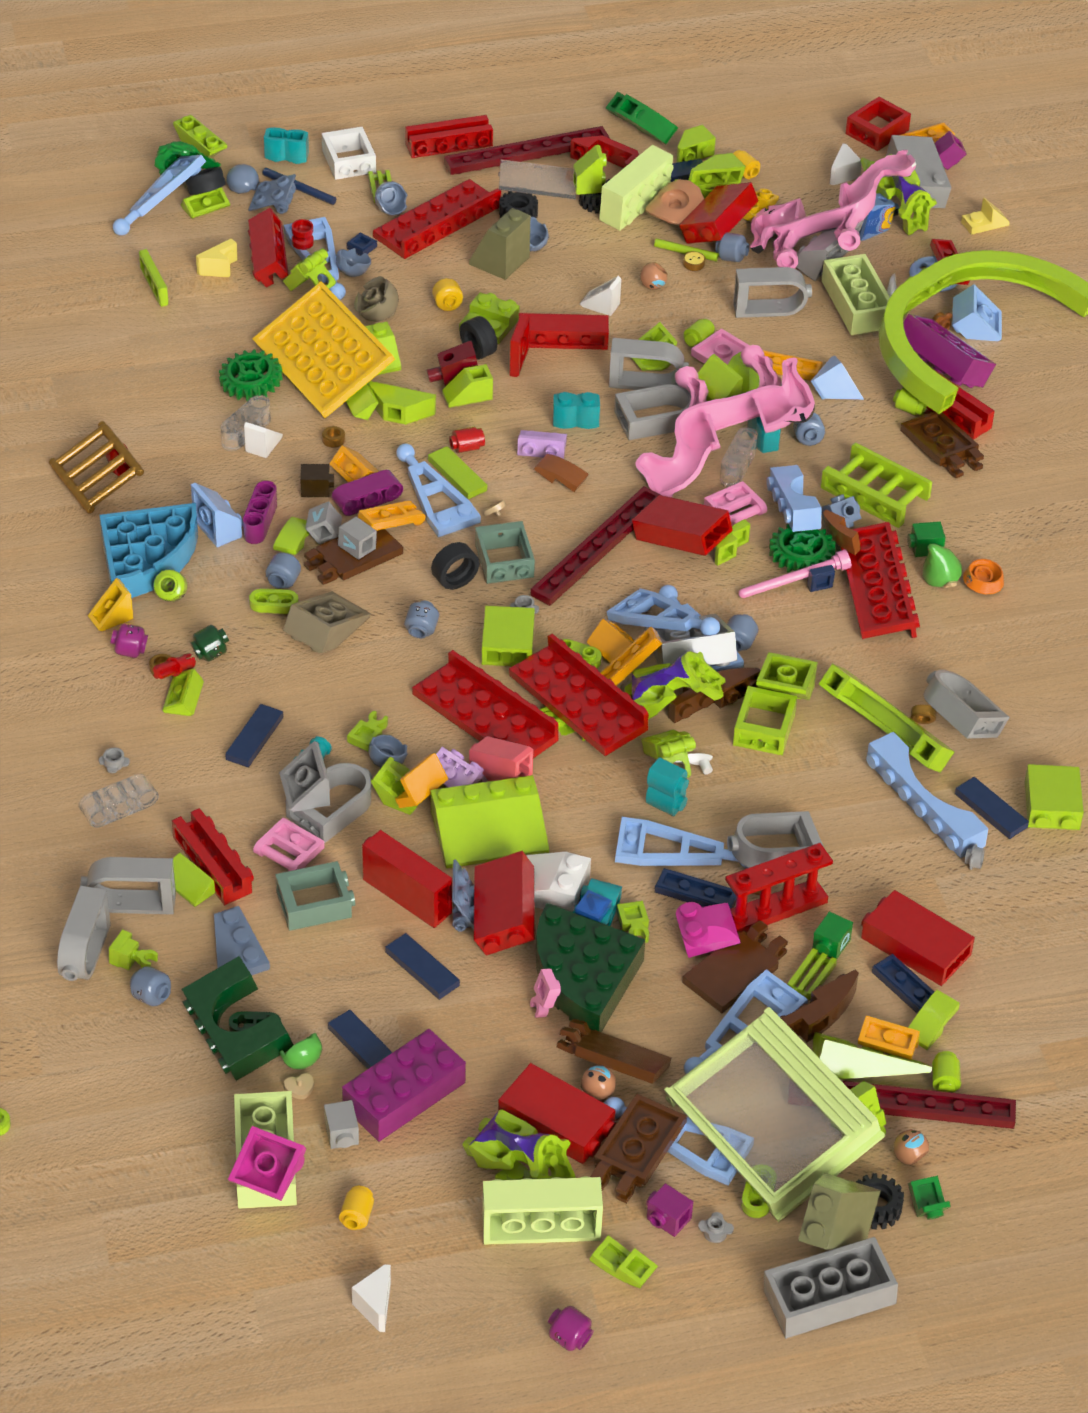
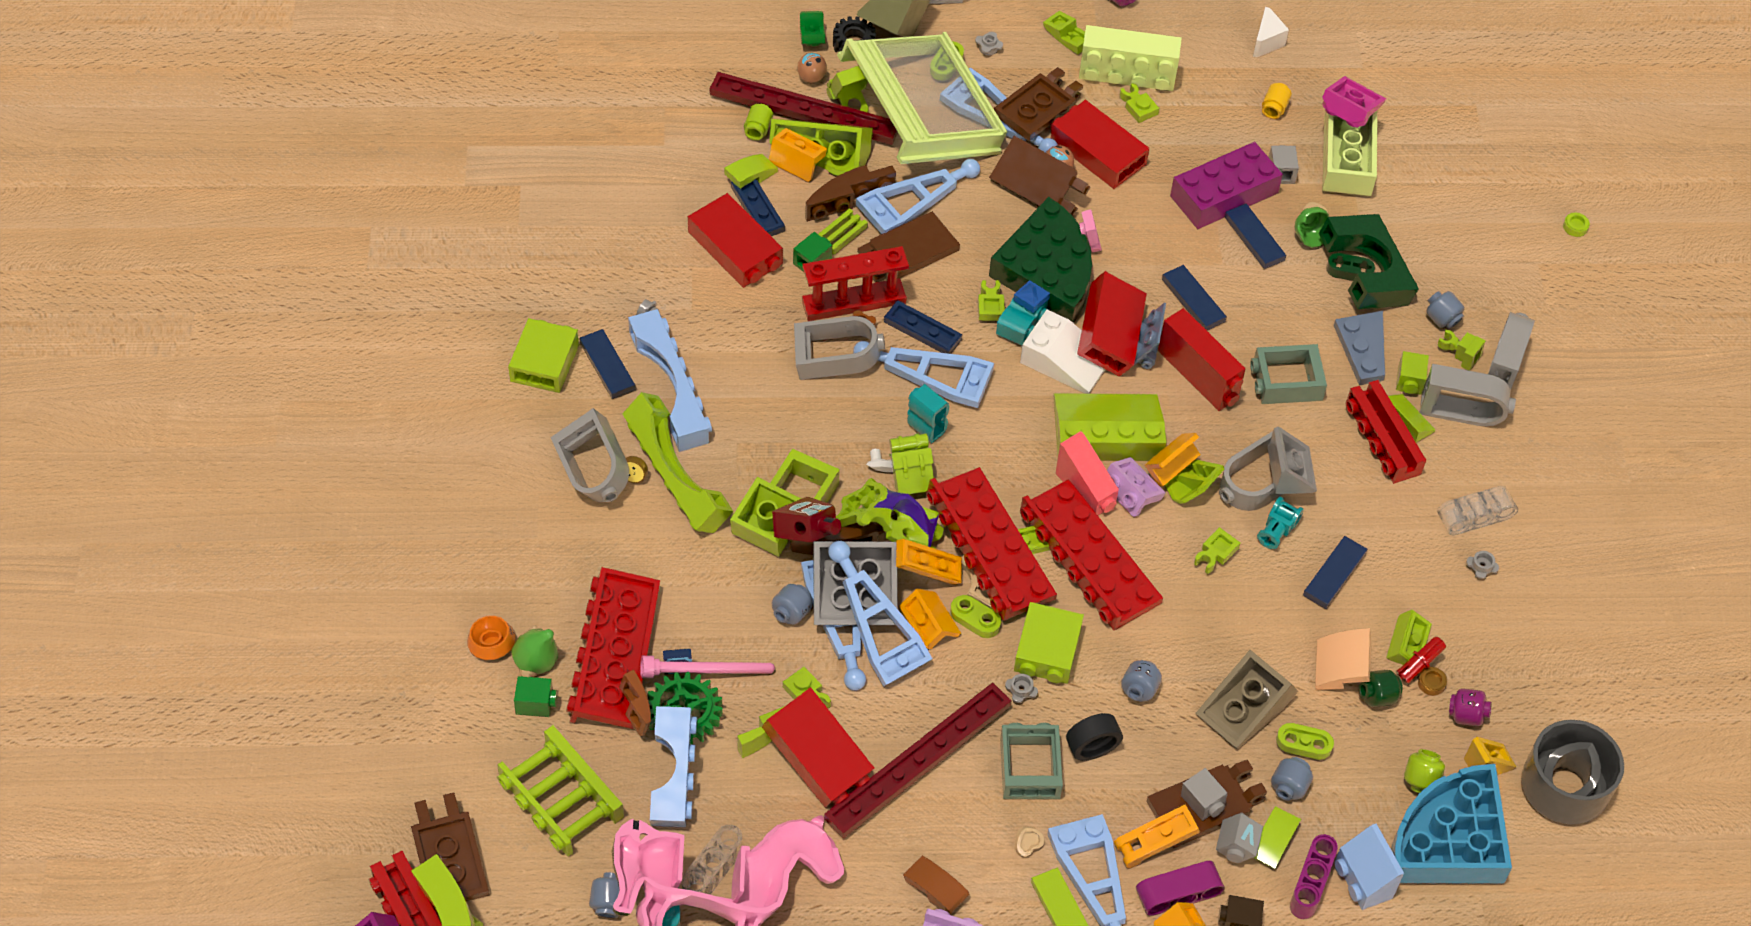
camera: 170 degrees left, 10 degrees up
bright pink plate [253,818,325,871] -> none
sand blue hair [369,735,408,768] -> none
lime hips [463,1110,576,1179] -> none
magenta brick [646,1183,694,1237] -> none
dark pink slope [675,902,740,958] -> none
bright pink plate [704,481,767,526] -> none
sand blue brick [821,494,862,528] -> none
none -> dark red torso [772,496,841,542]
none -> lime plate [783,667,831,708]
none -> light nougat slope [1315,628,1371,690]
none -> lime brick [1396,351,1429,395]
none -> dark grey piece [1521,720,1624,825]

